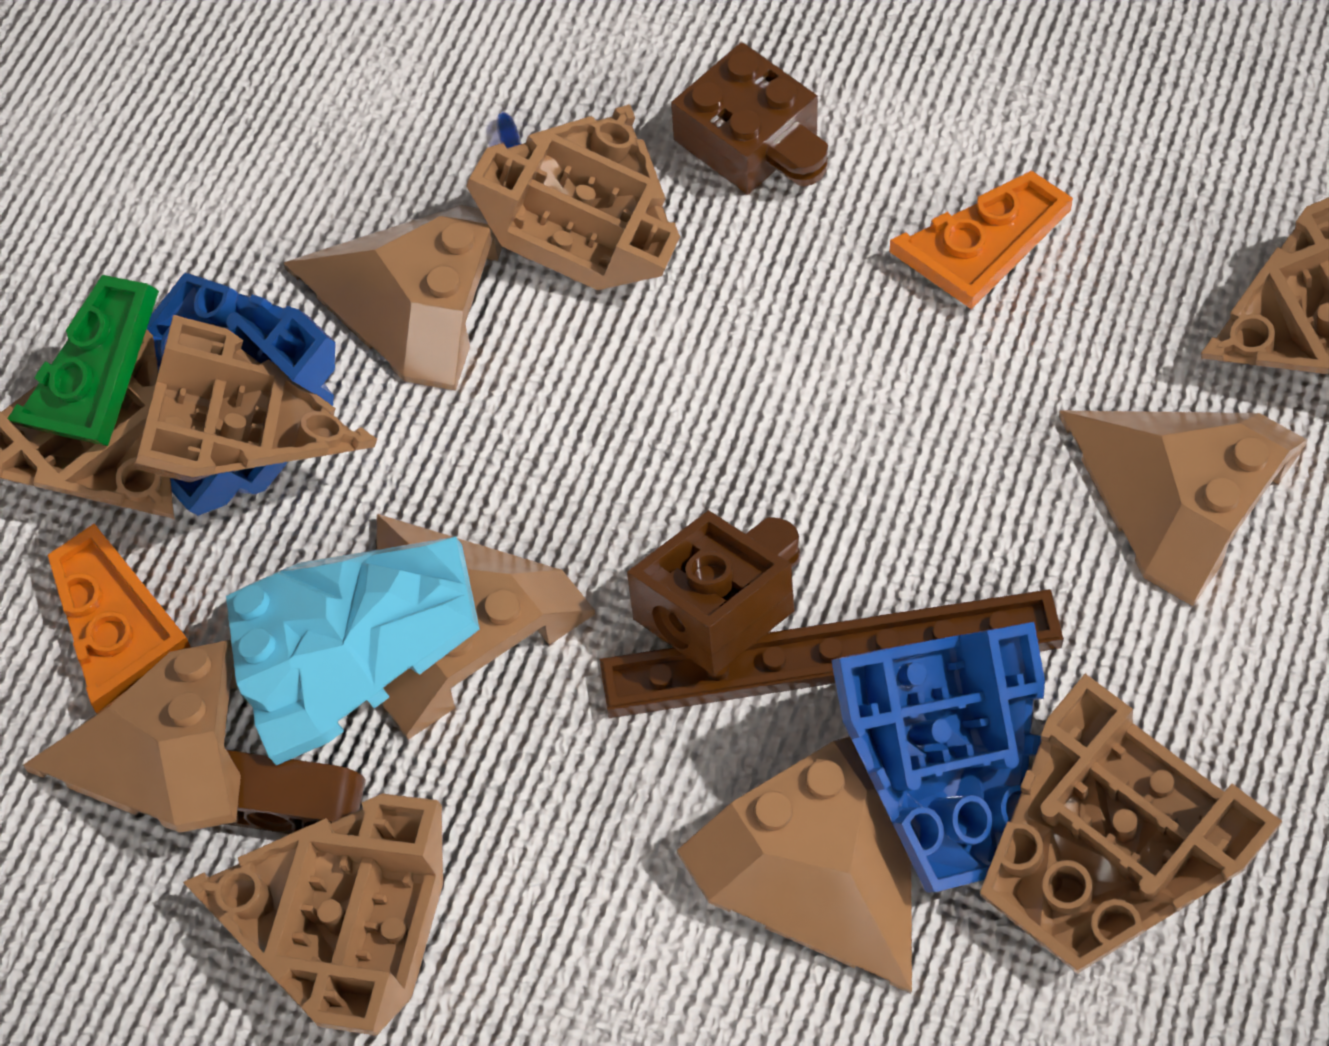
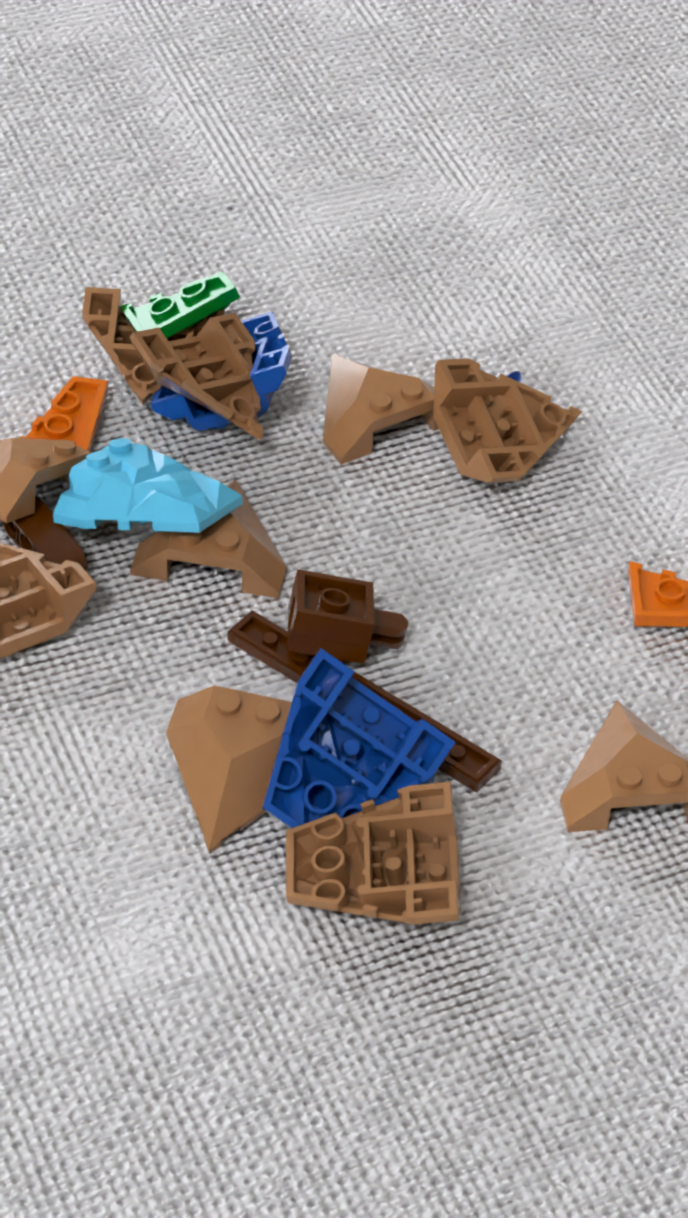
camera: 40 degrees right, 15 degrees down
reddish brown brick [671,41,828,195] -> none

